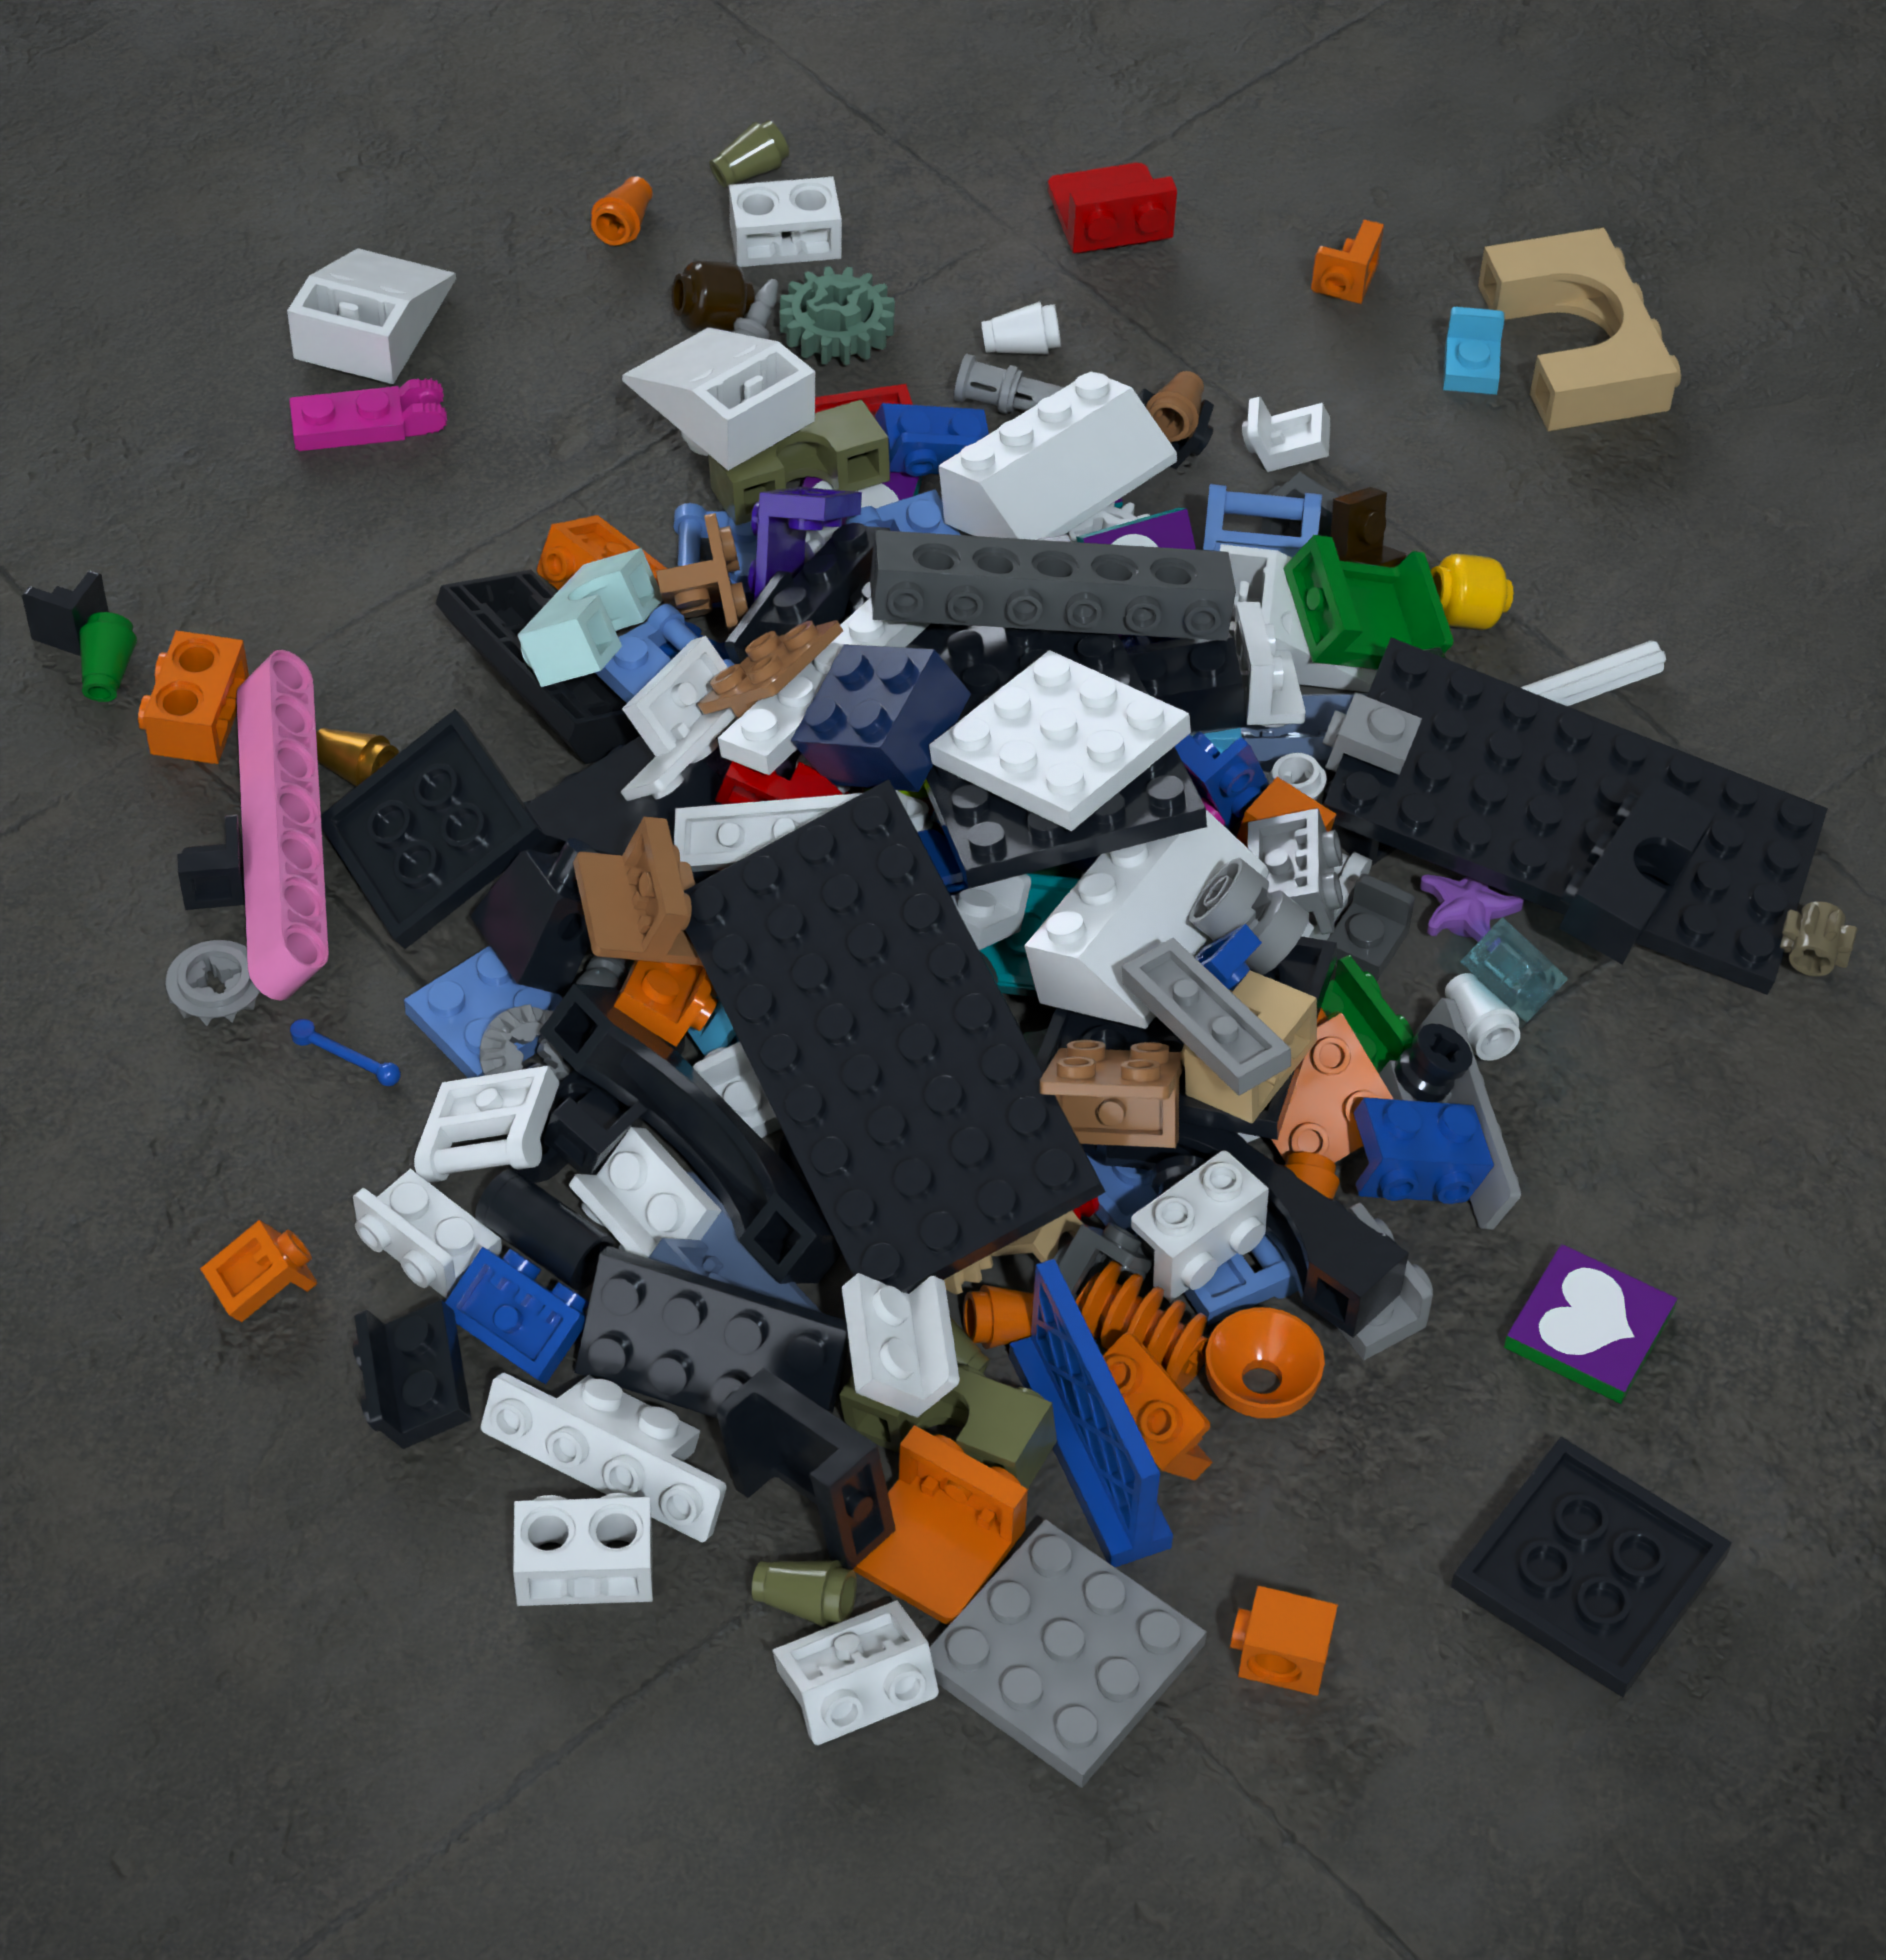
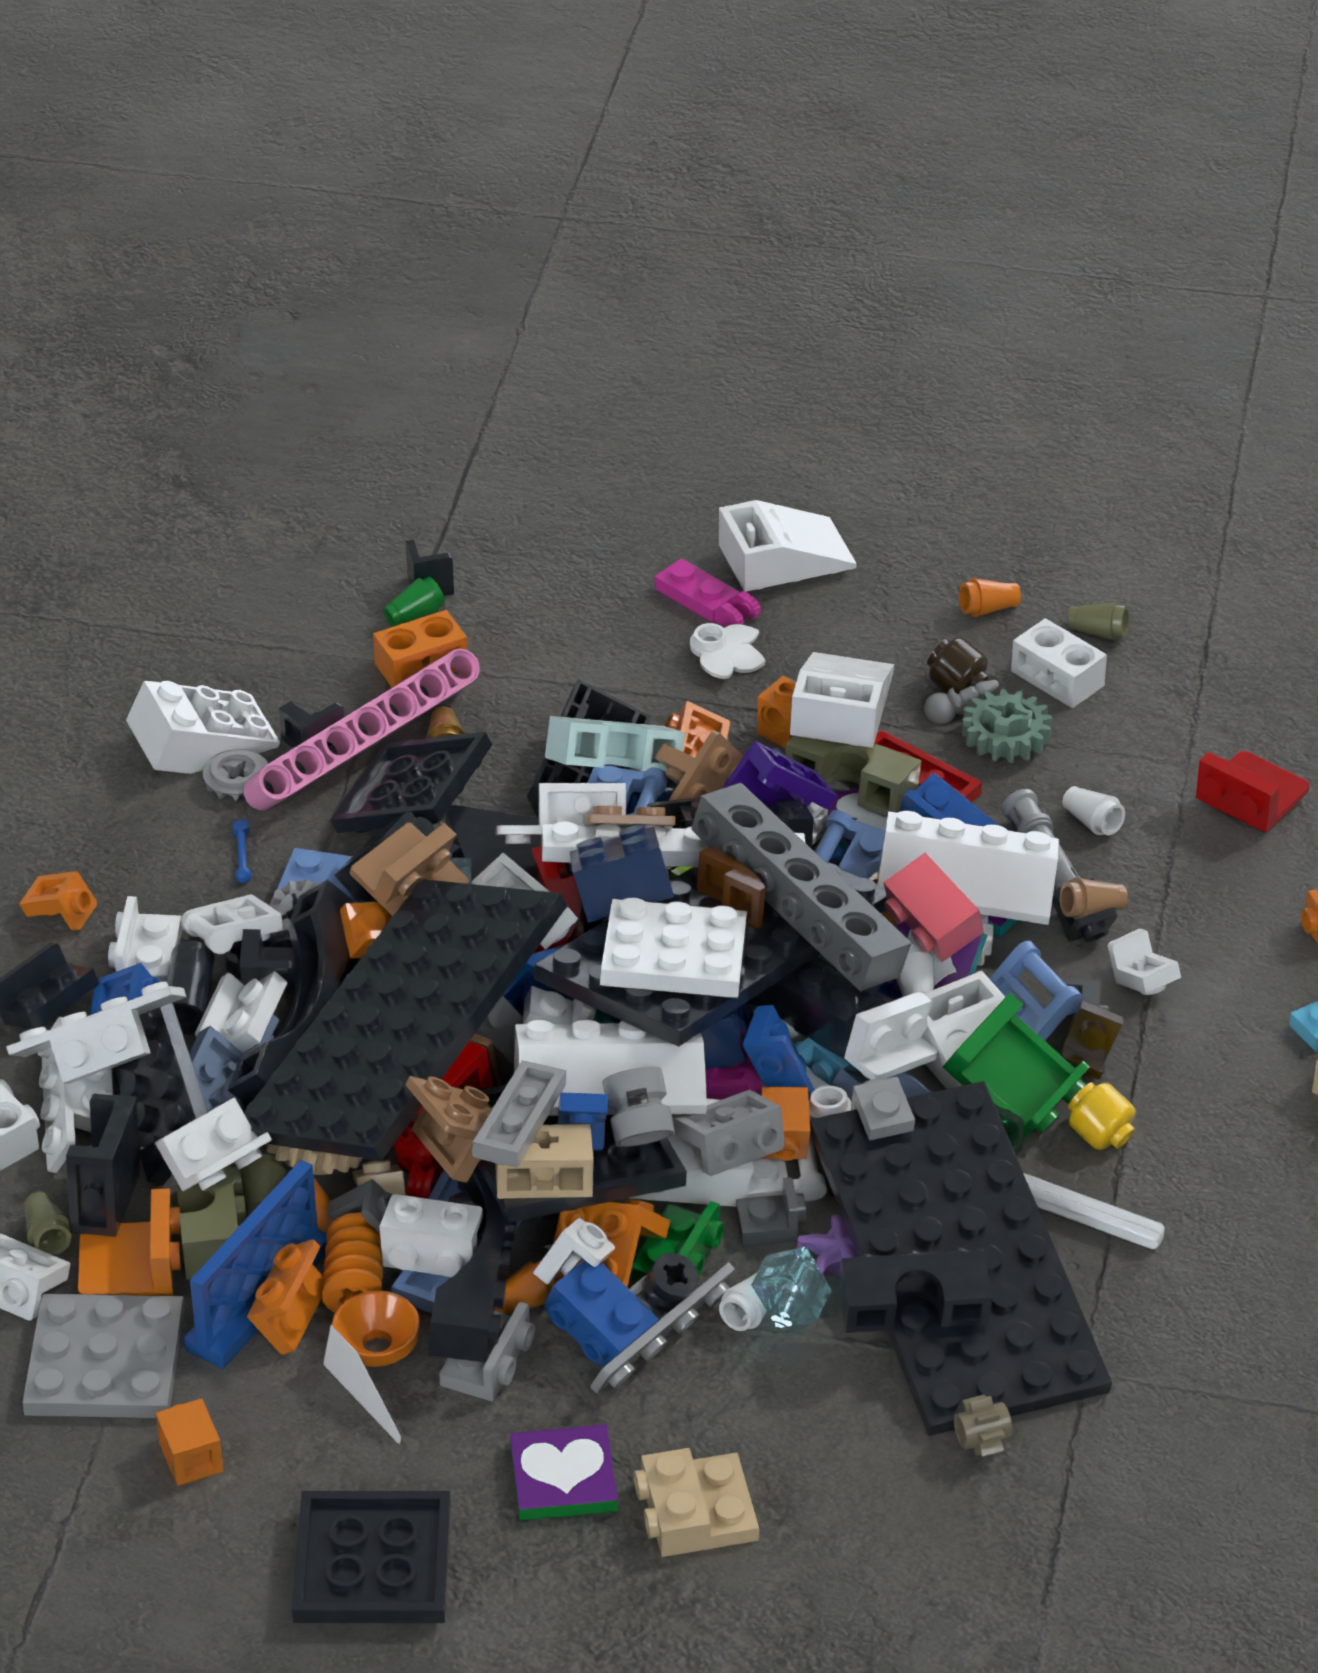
camera: 55 degrees right, 10 degrees down
none -> white bracket [6,982,186,1084]
none -> white slope [126,681,280,774]
none -> white sticker [323,1325,401,1445]
none -> white bracket [533,1217,615,1285]
none -> tan plate [634,1448,759,1557]
none -> white plate [690,623,765,679]
none -> reddish brown slope [697,846,765,929]
none -> orange brick [757,676,796,748]
none -> coral brick [883,852,984,962]

